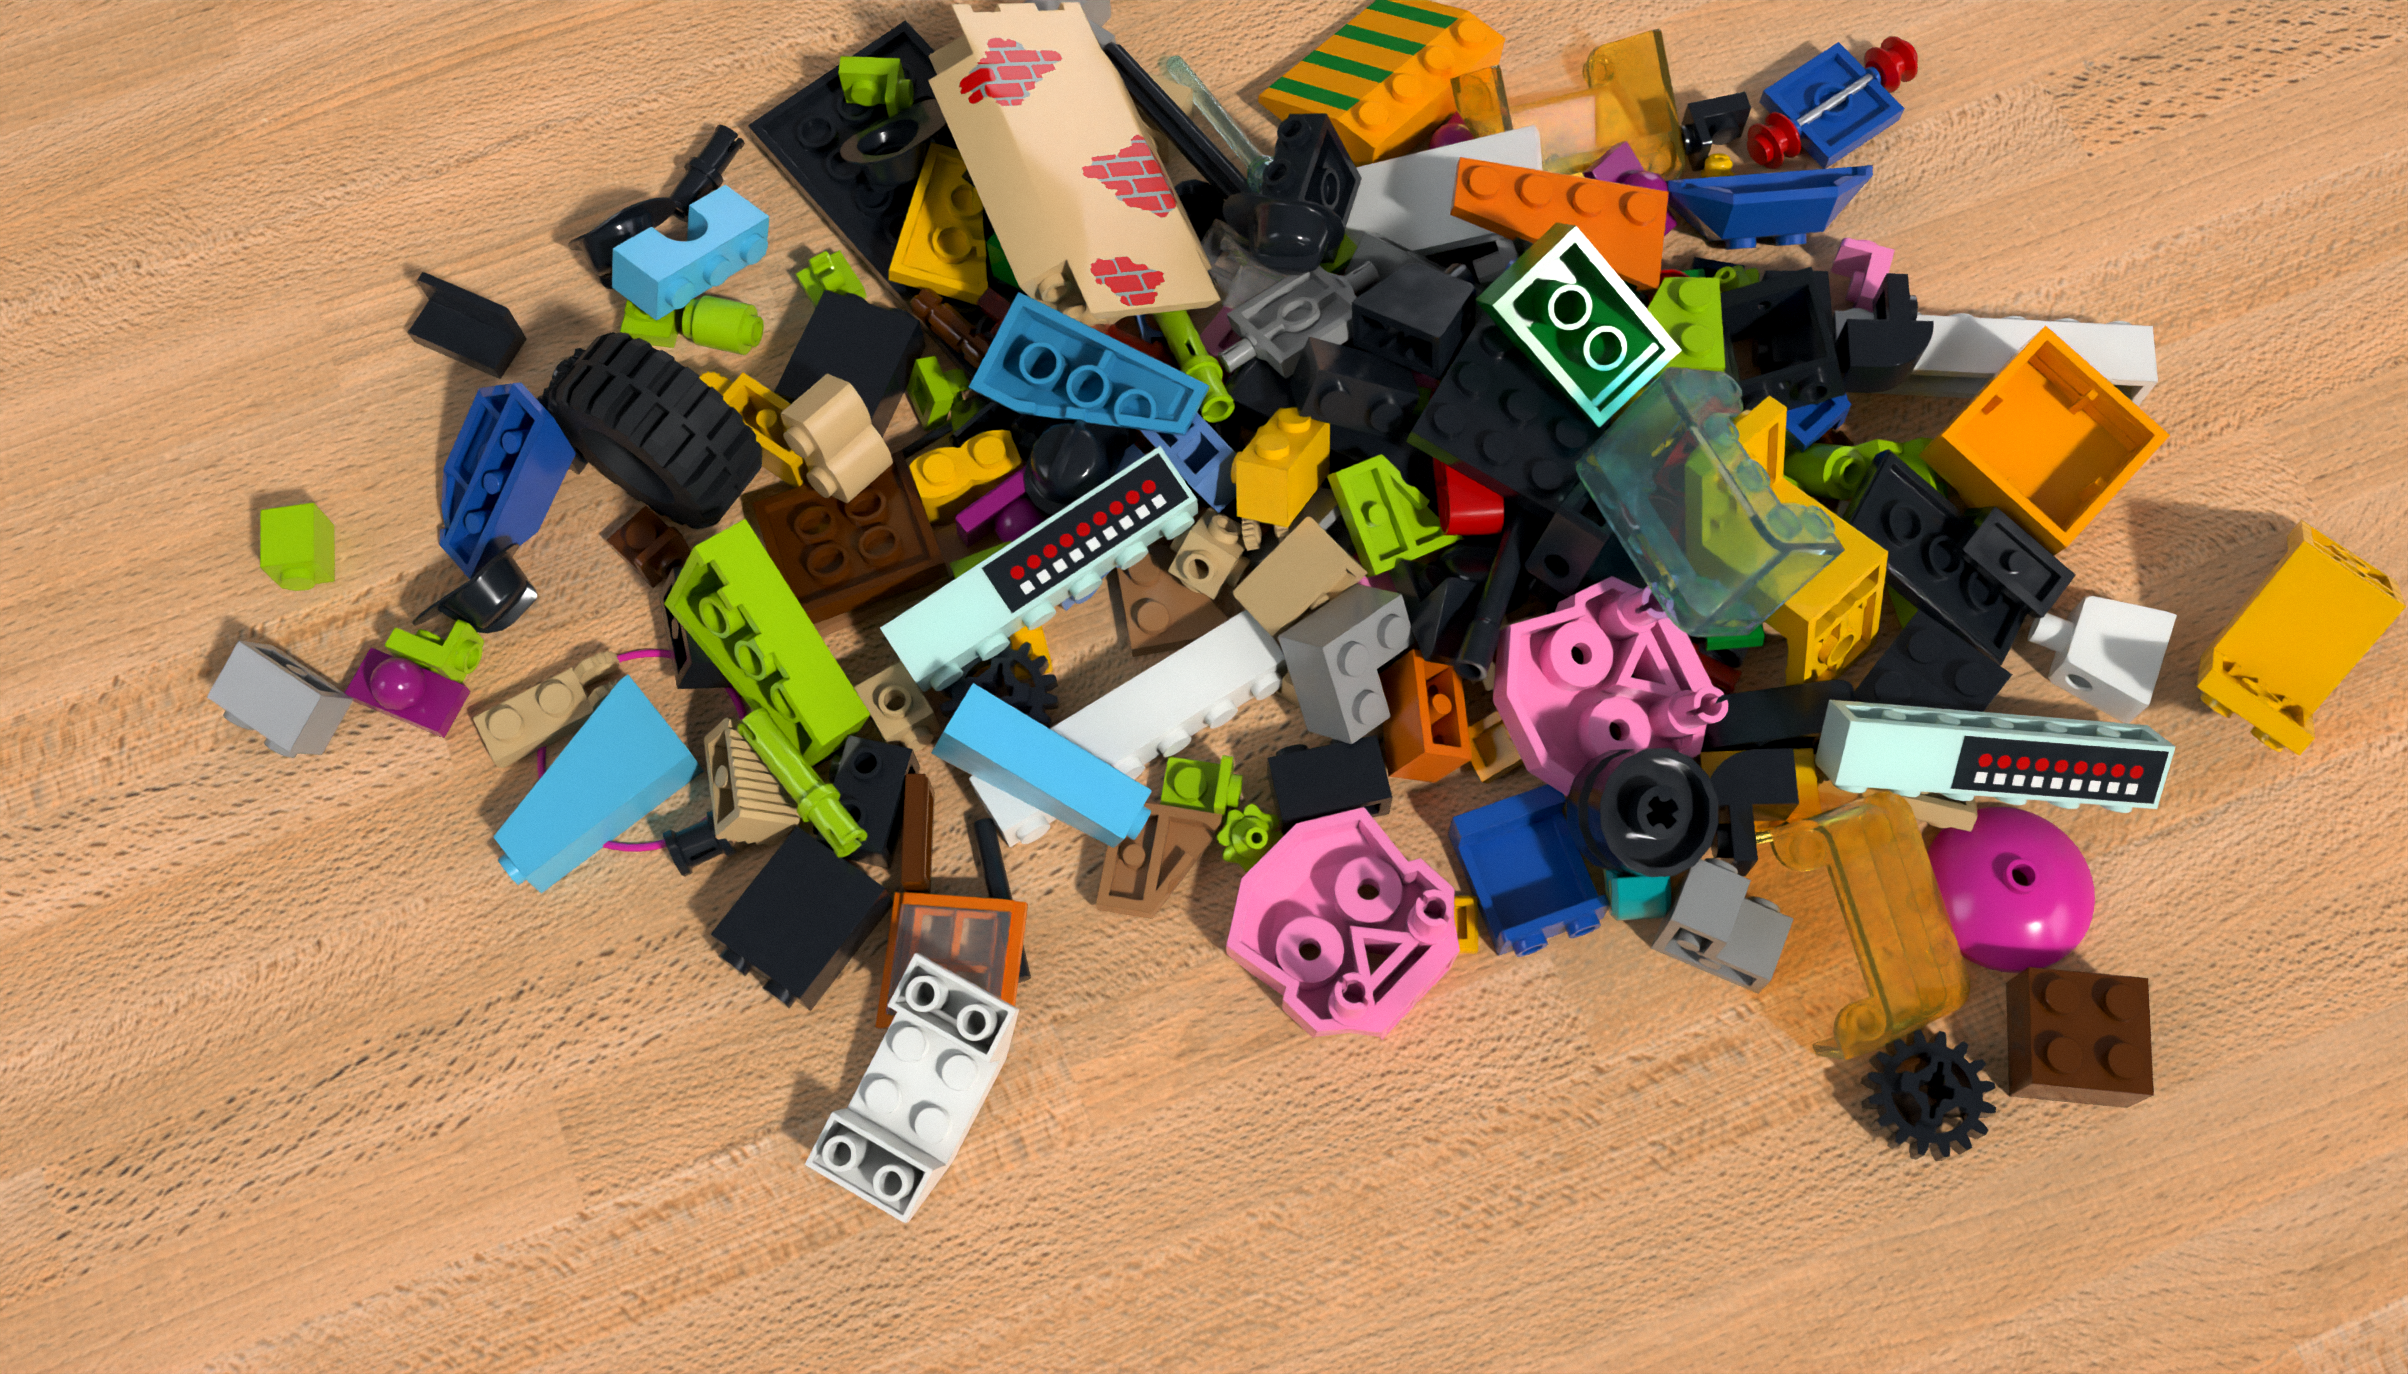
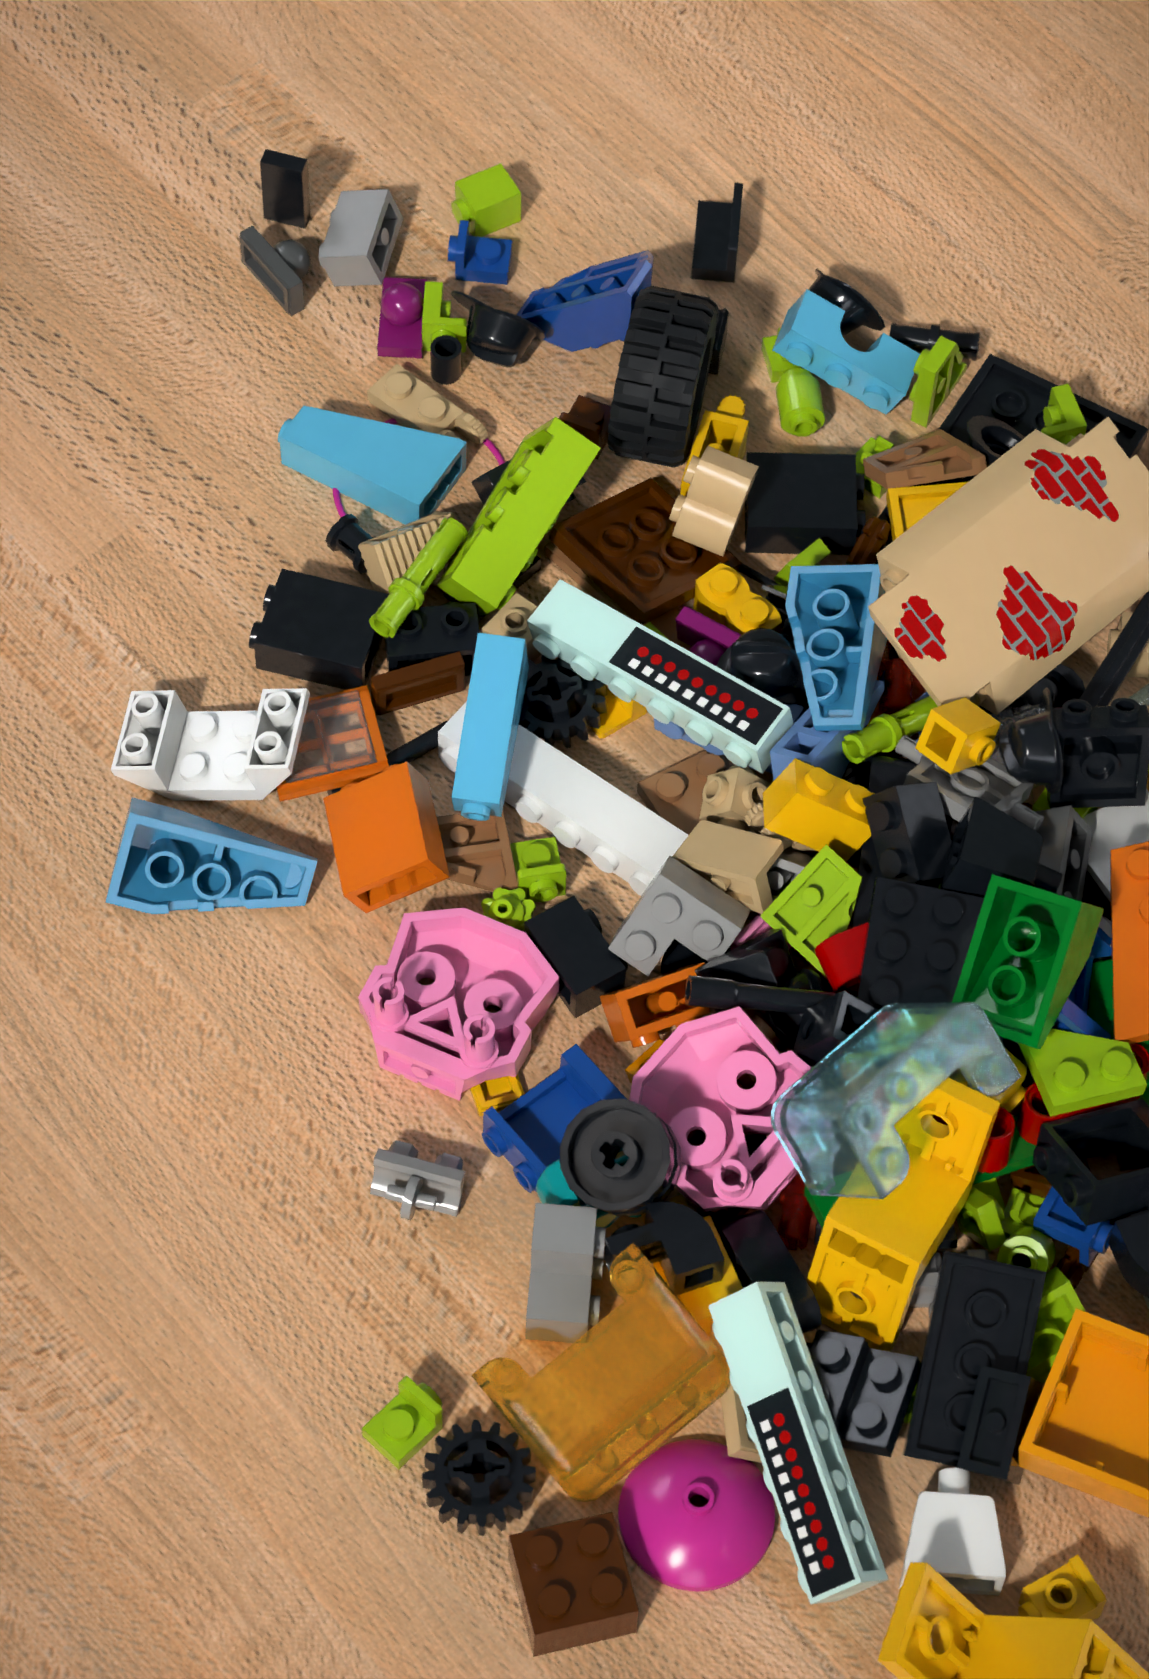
camera: 65 degrees right, 10 degrees down
none -> dark azure wedge [105,797,318,914]
none -> dark grey tile [239,225,311,316]
none -> black tile [260,149,310,229]
none -> orange brick [323,761,450,913]
none -> lime bracket [362,1376,443,1470]
none -> light grey hips [370,1140,465,1221]
none -> black hinge [430,335,462,385]
none -> blue bracket [448,220,512,285]
none -> medium nougat wing [863,429,987,490]
none -> lime wing [909,336,967,428]
none -> yellow brick [915,697,1001,775]
none -> yellow brick [1018,1554,1107,1621]

